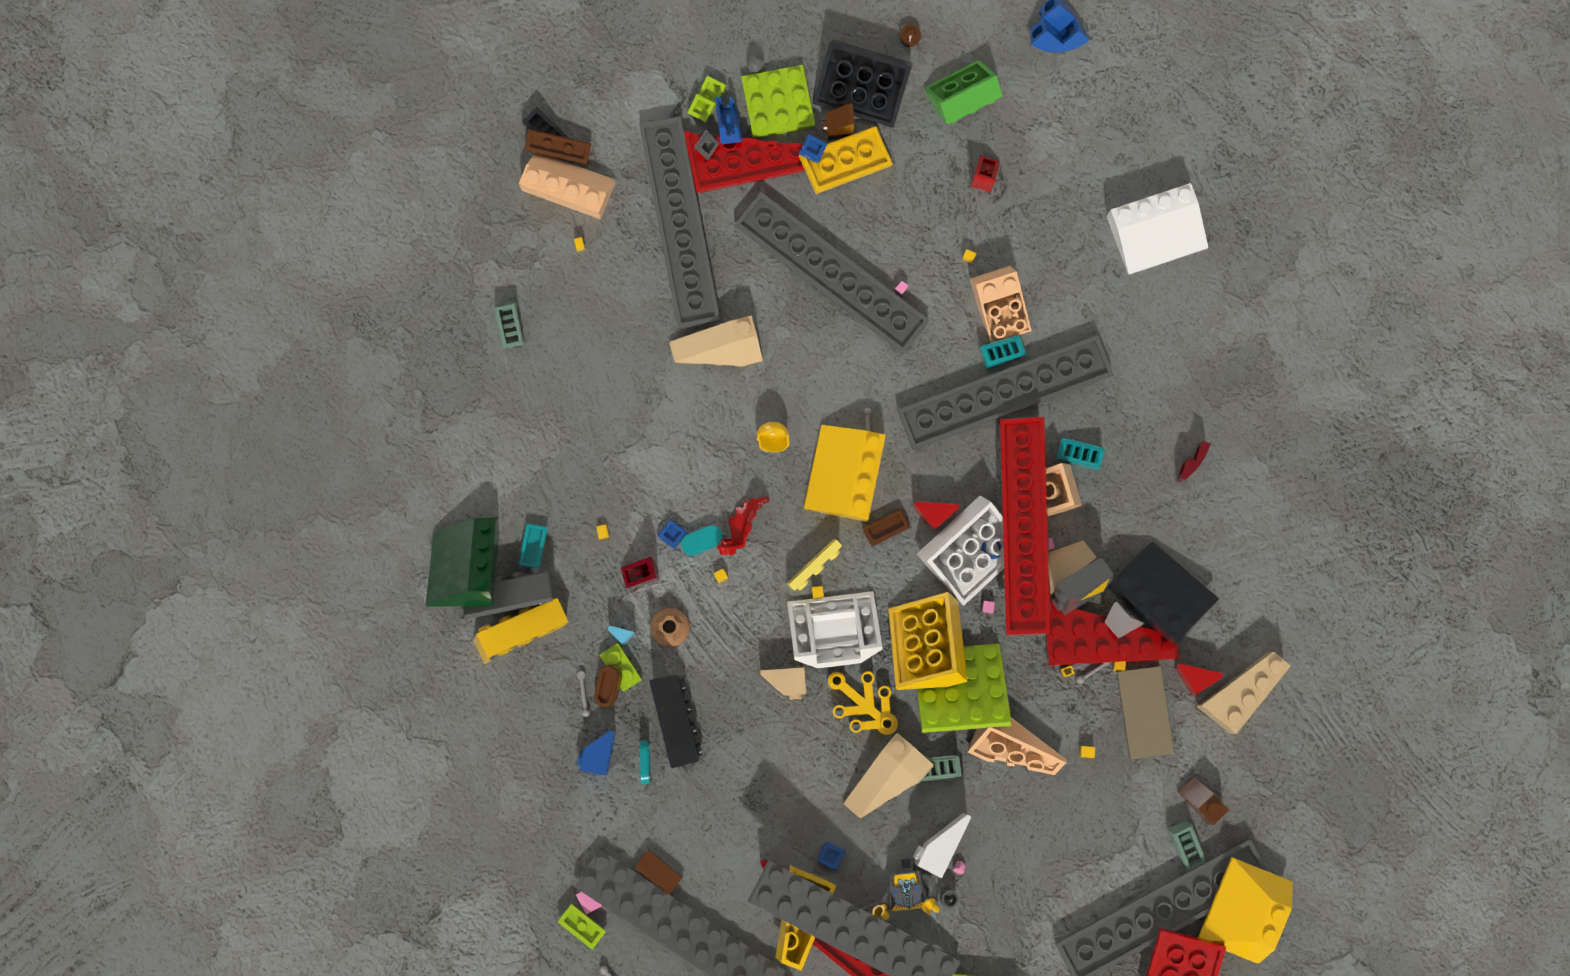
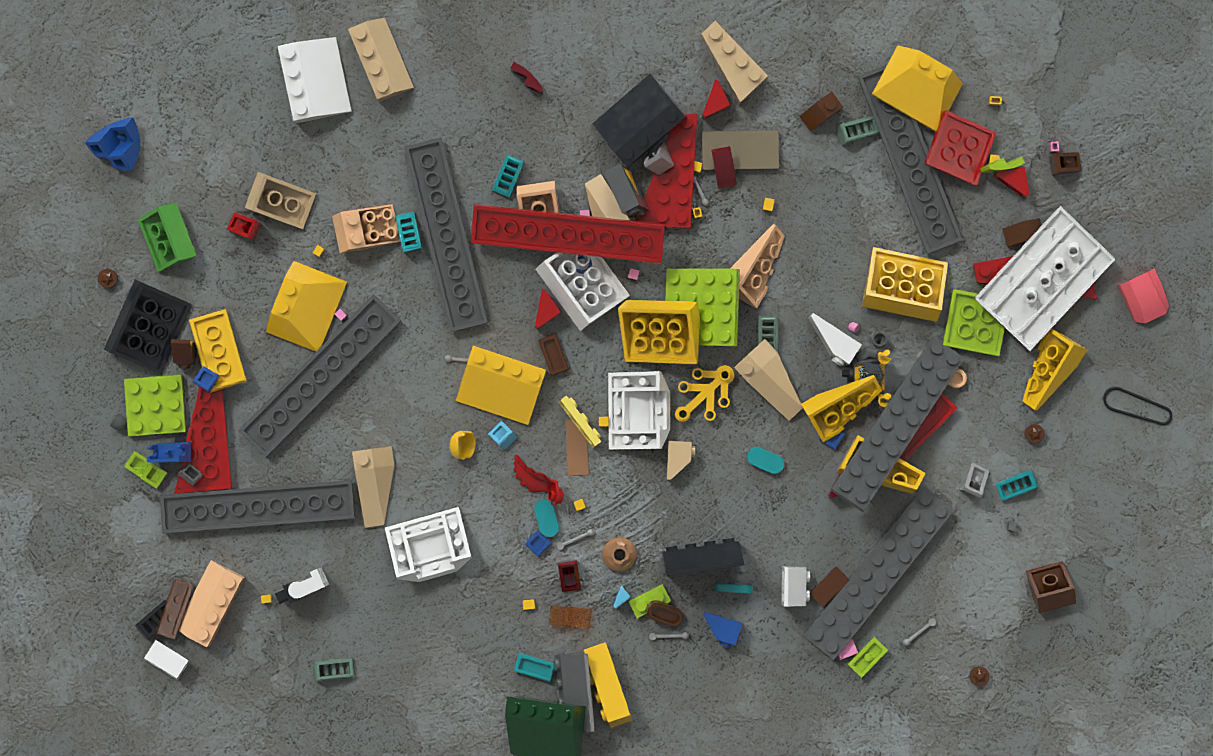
camera: 85 degrees left, 5 degrees up
none -> white hinge [144,640,189,680]
none -> tan slope [245,172,316,229]
none -> yellow slope [266,261,347,352]
none -> white hips [275,567,329,604]
none -> tan slope [348,18,414,102]
none -> white slope [385,507,472,582]
none -> medium azure slope [488,420,518,450]
none -> clear orange slope [549,605,592,628]
none -> light grey hinge [557,529,594,550]
none -> medium nougat sticker [565,420,589,476]
none -> dark red slope [711,146,737,189]
none -> teal tile [747,447,784,474]
none -> white slope [781,566,810,607]
none -> yellow wedge [801,375,882,442]
none -> yellow slope [862,247,948,322]

